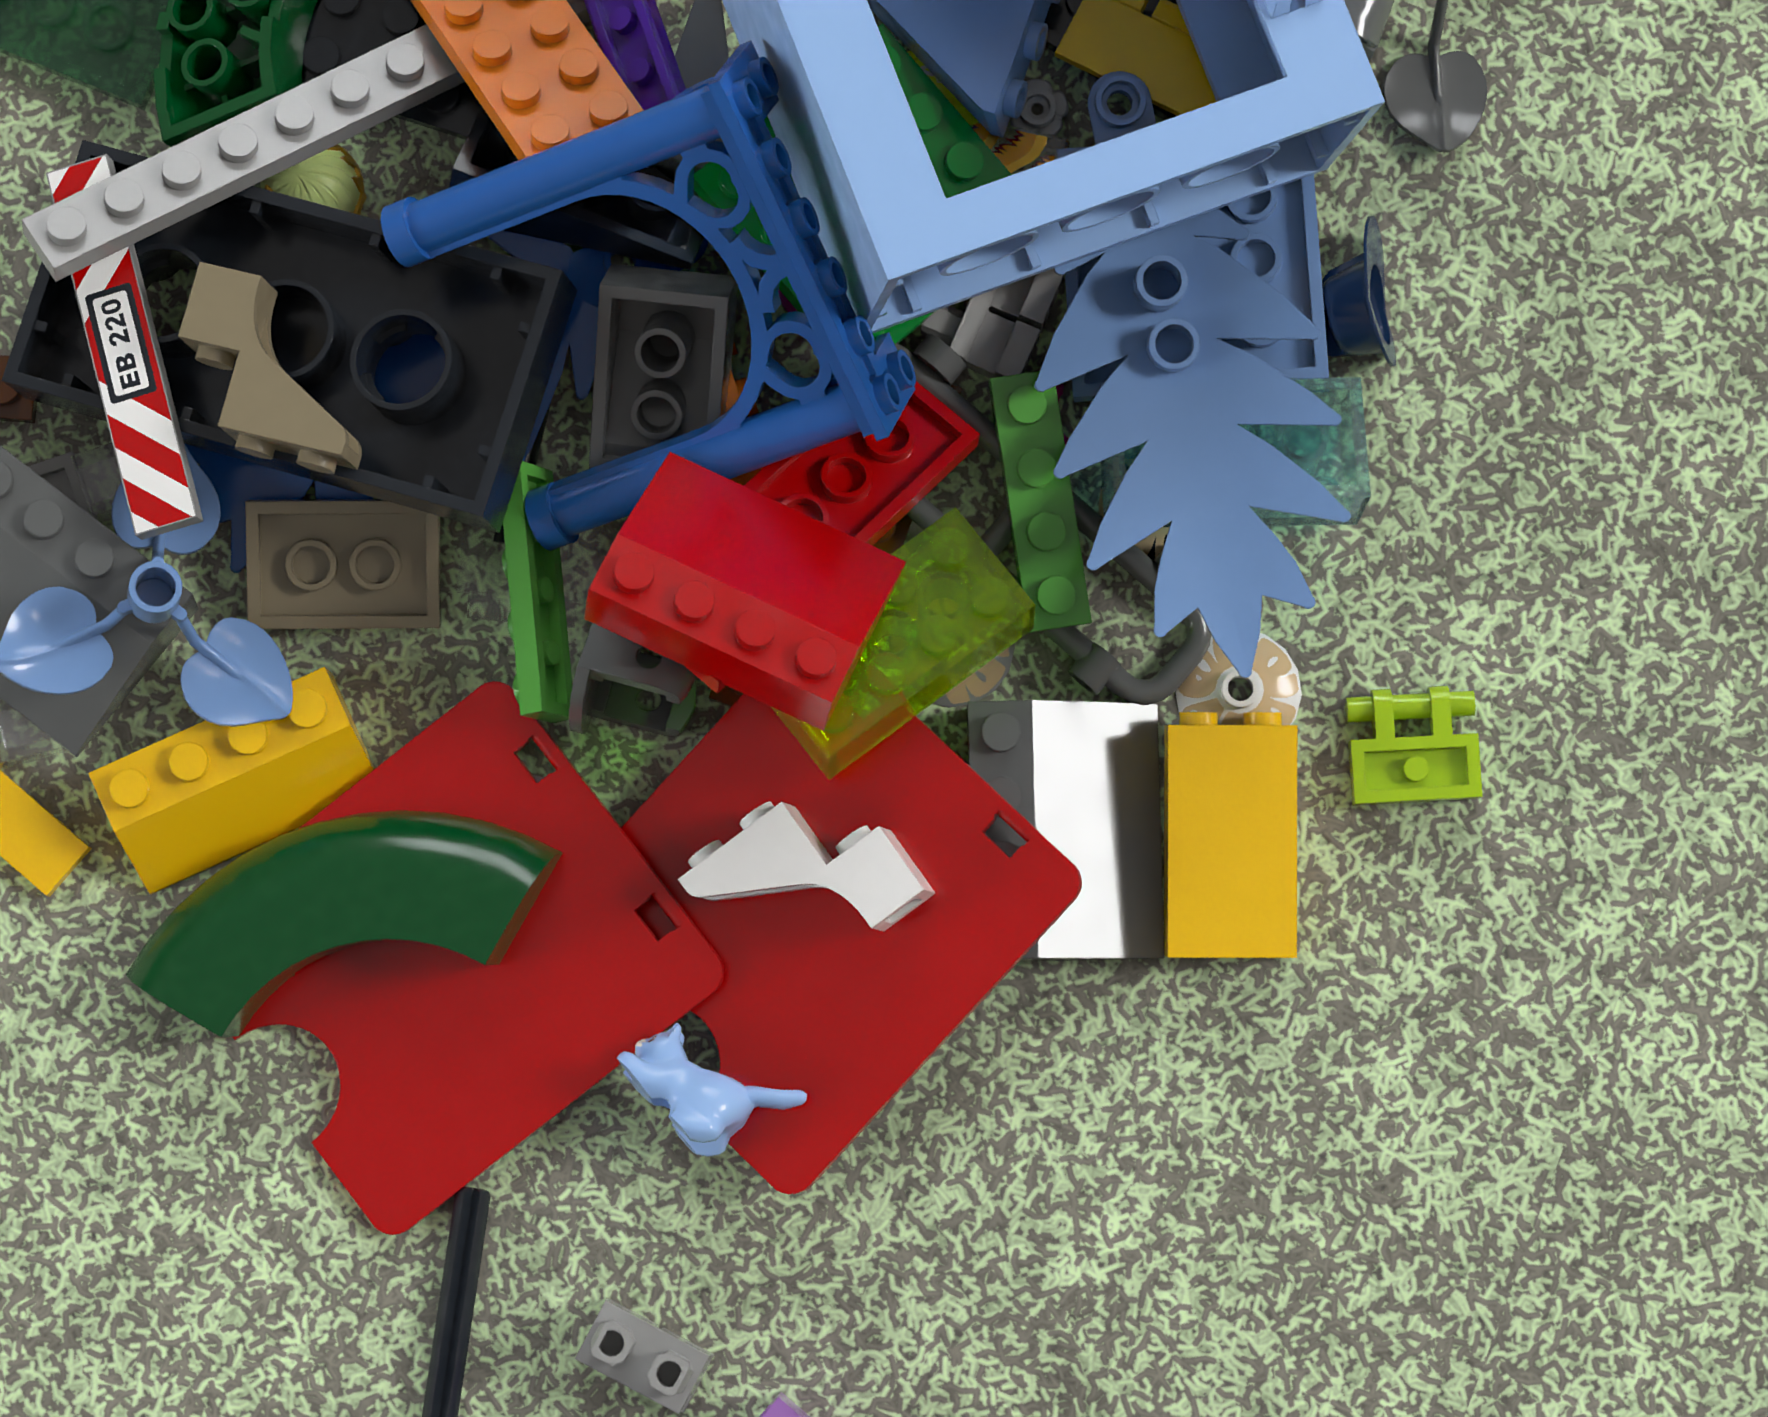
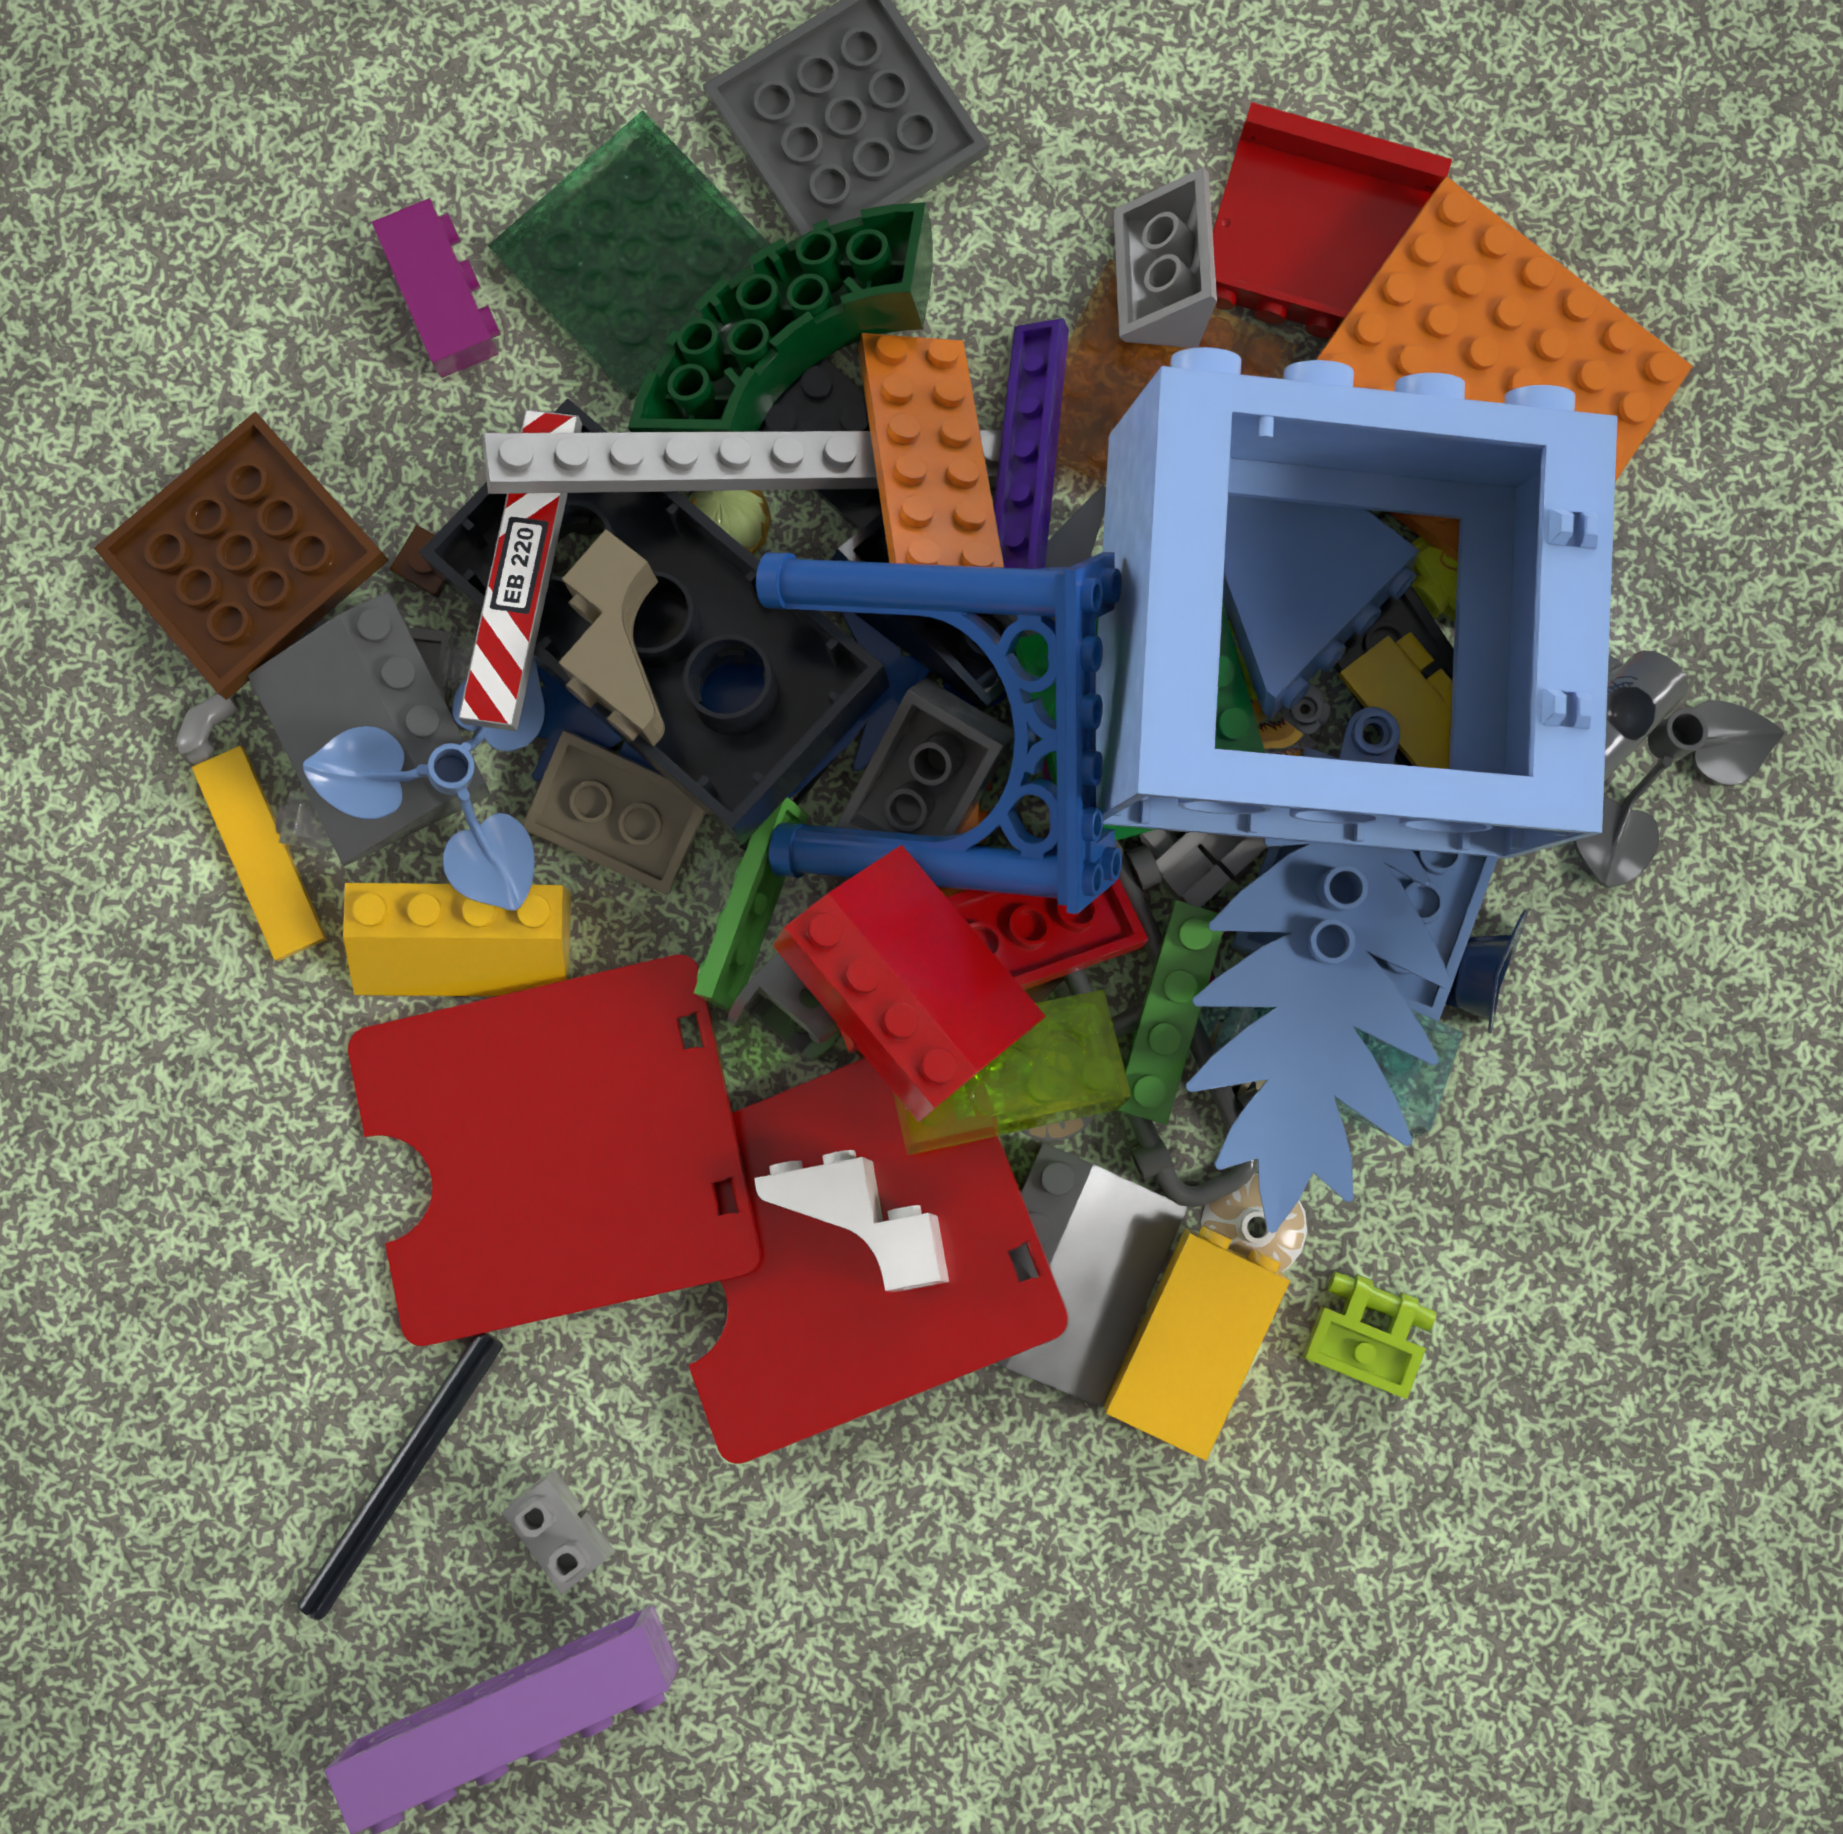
camera: 20 degrees right, 0 degrees up
dark green brick [125,810,562,1037] -> none
light blue animal [617,1023,807,1157] -> none

